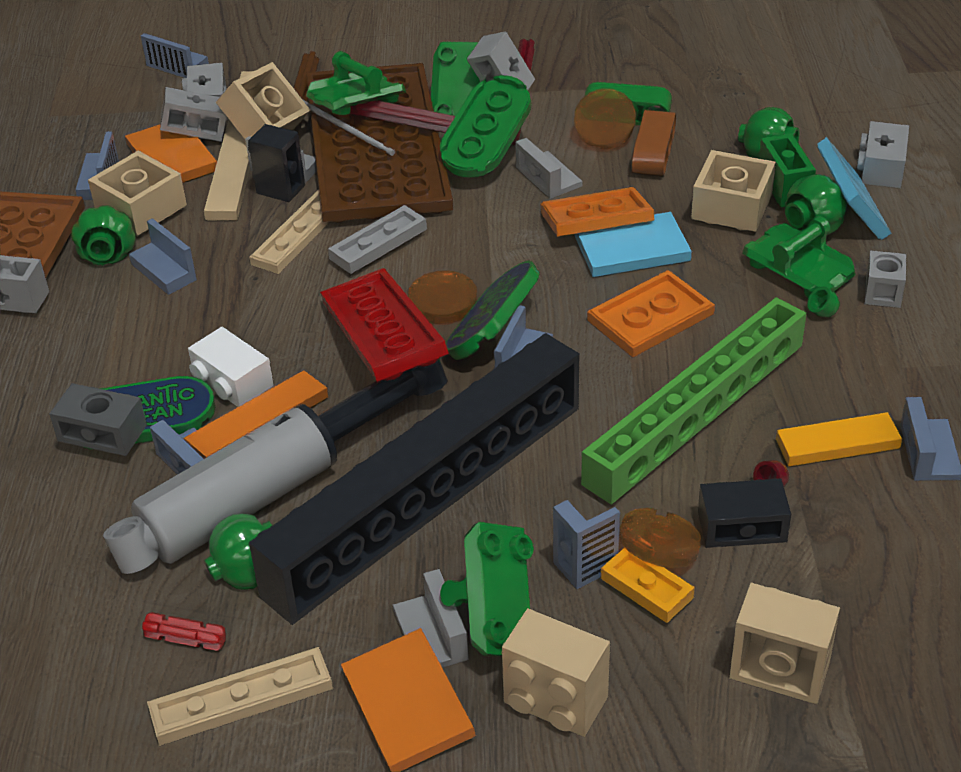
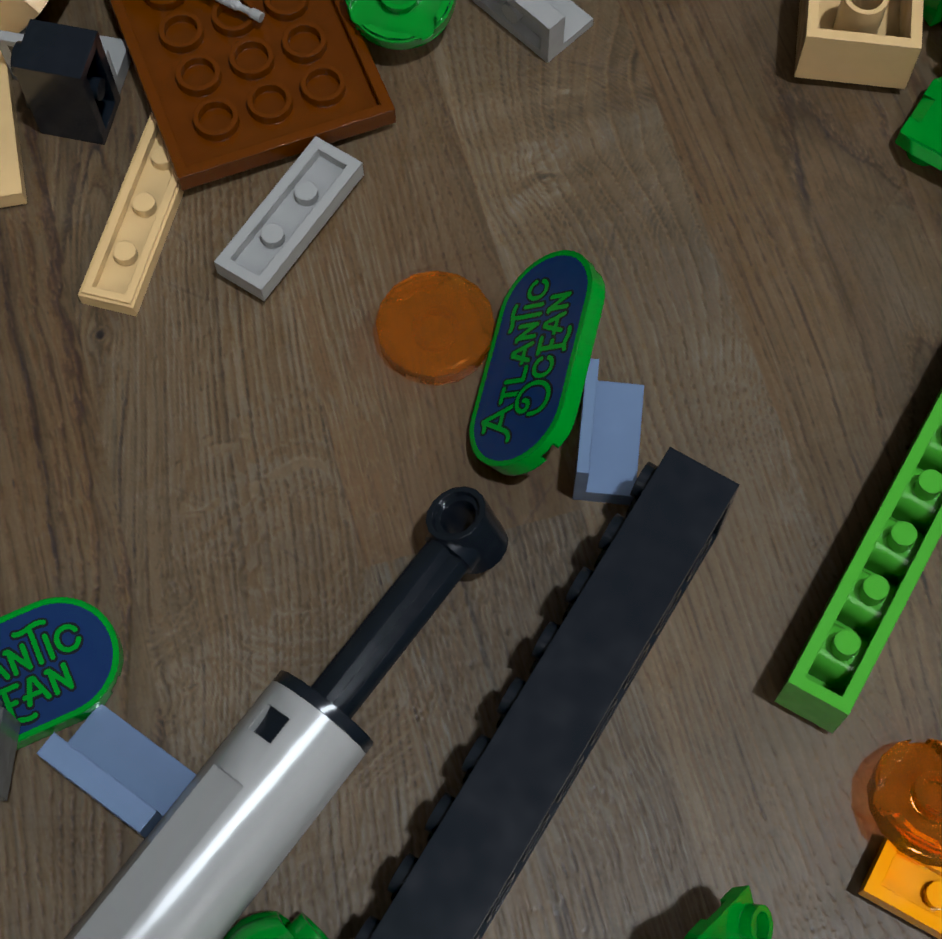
camera: 15 degrees left, 25 degrees up
orange tile [183,370,328,459] -> none
white brick [188,327,274,407] -> none
red plate [320,268,449,382] -> none
orange tile [540,187,654,237] -> none
sand blue panel [553,500,620,589] -> none
medium azure tile [575,212,692,277] -> none
orange tile [587,270,715,357] -> none

